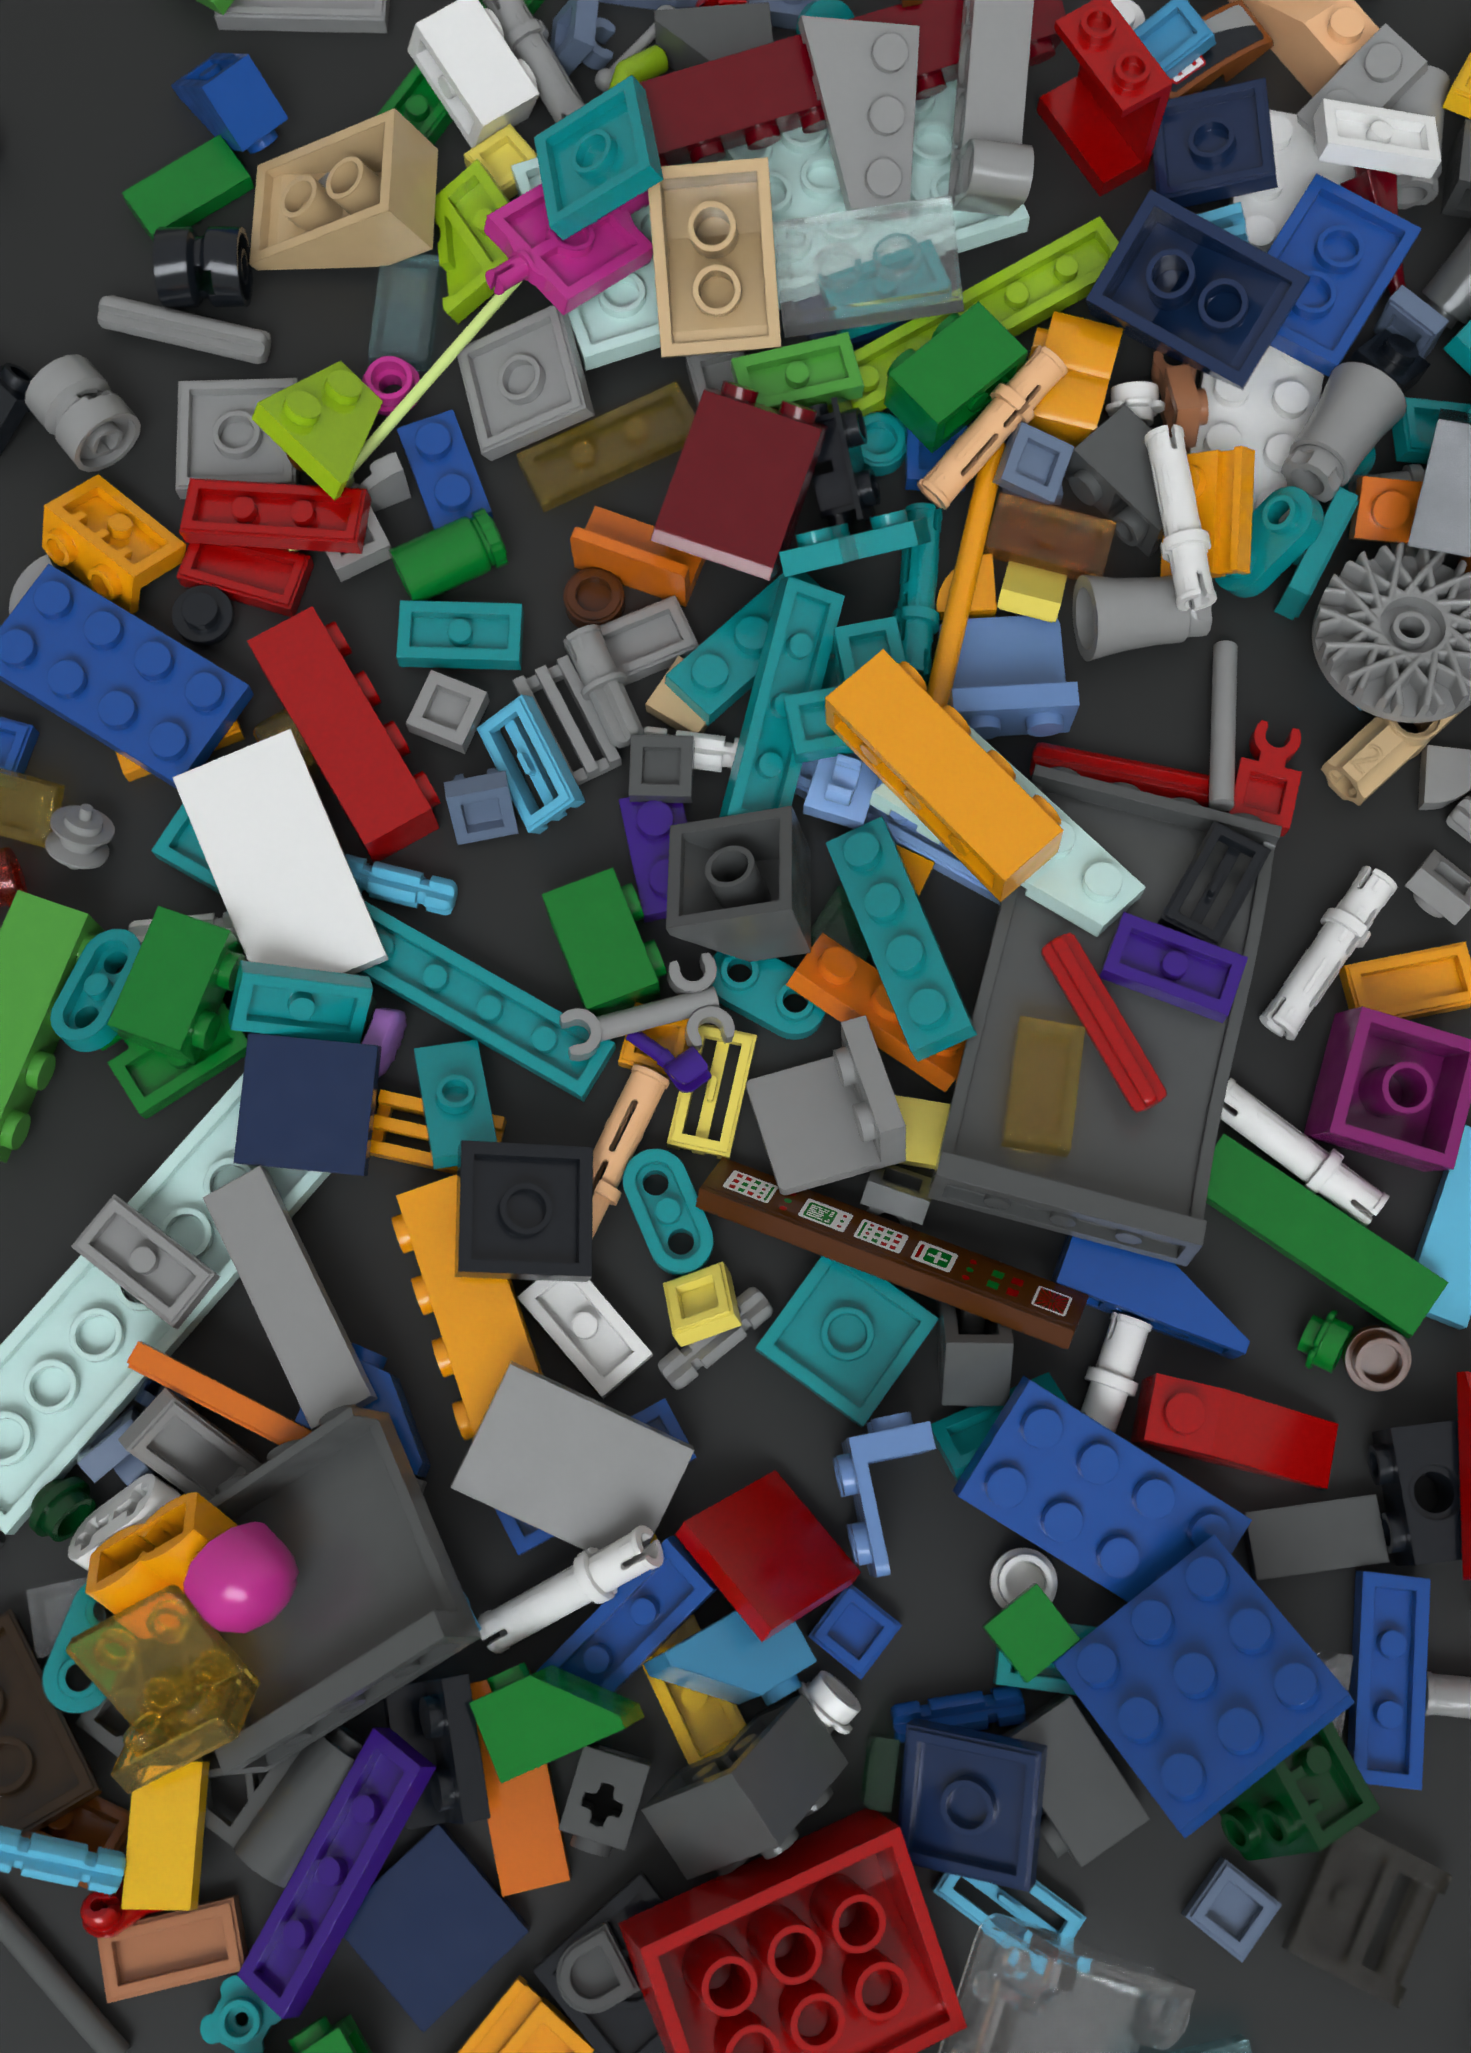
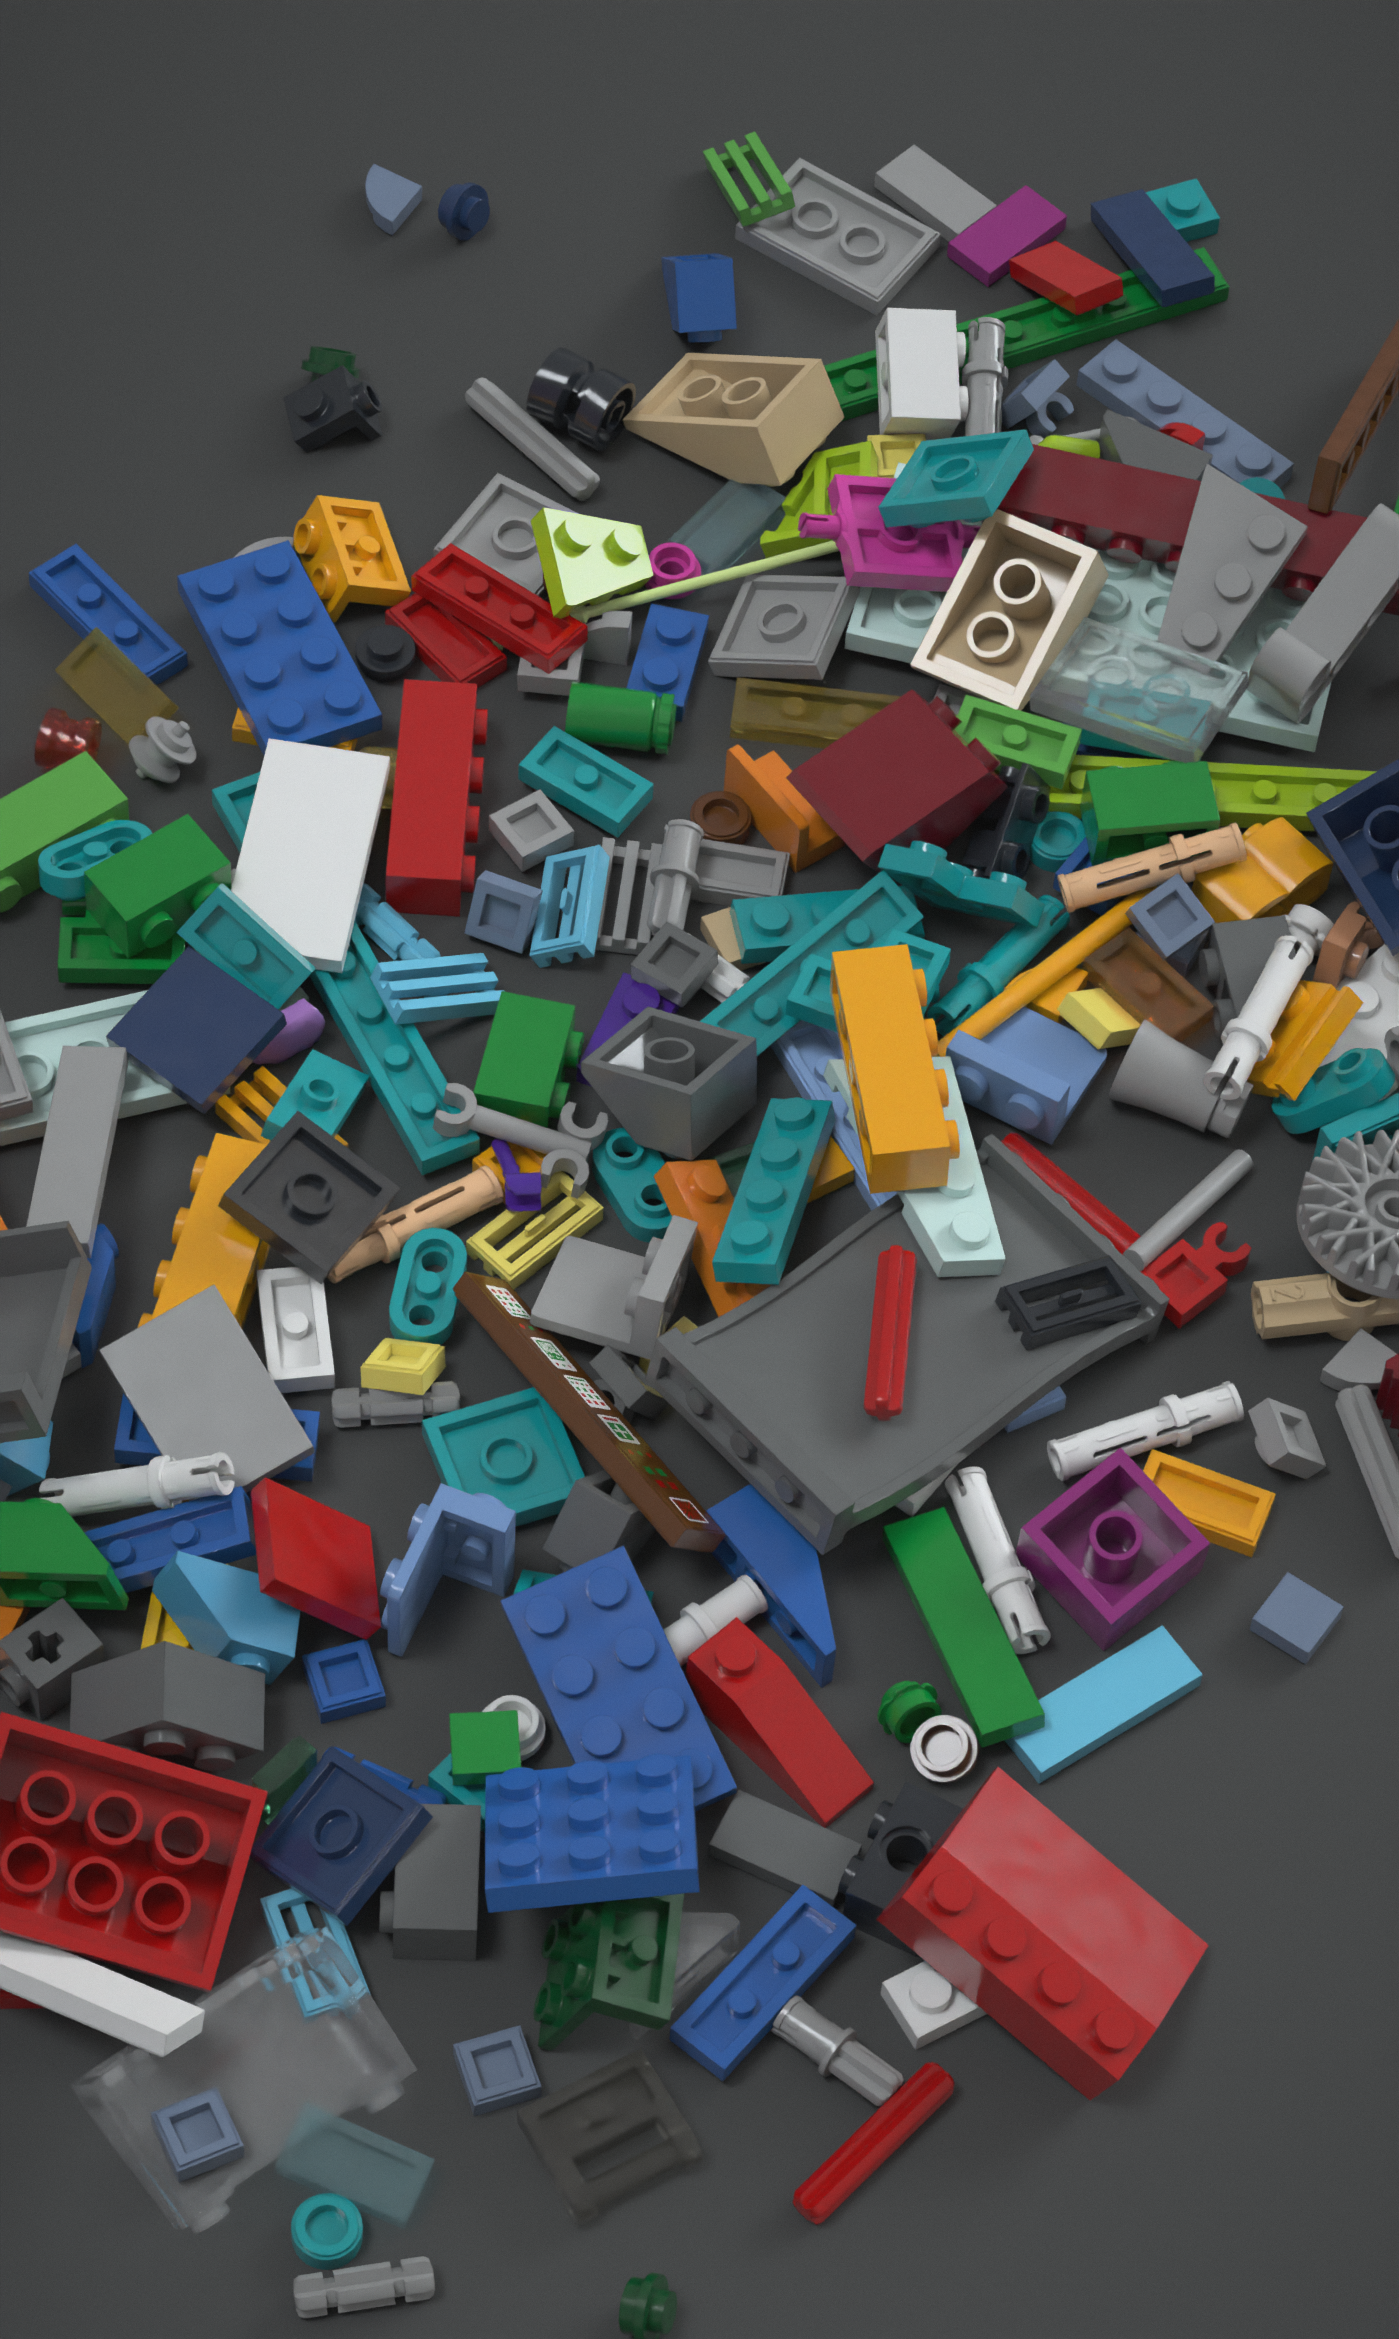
camera: 30 degrees right, 20 degrees down
light grey wheel [25,354,141,472] -> none
green tile [121,135,254,241] -> none
white plate [798,1671,861,1734] -> none
light blue tile [803,753,879,829] -> none
clear yellow tile [1001,1016,1085,1158] -> none
dark purple plate [1099,912,1248,1023] -> none
none -> medium azure tile [370,953,505,1025]

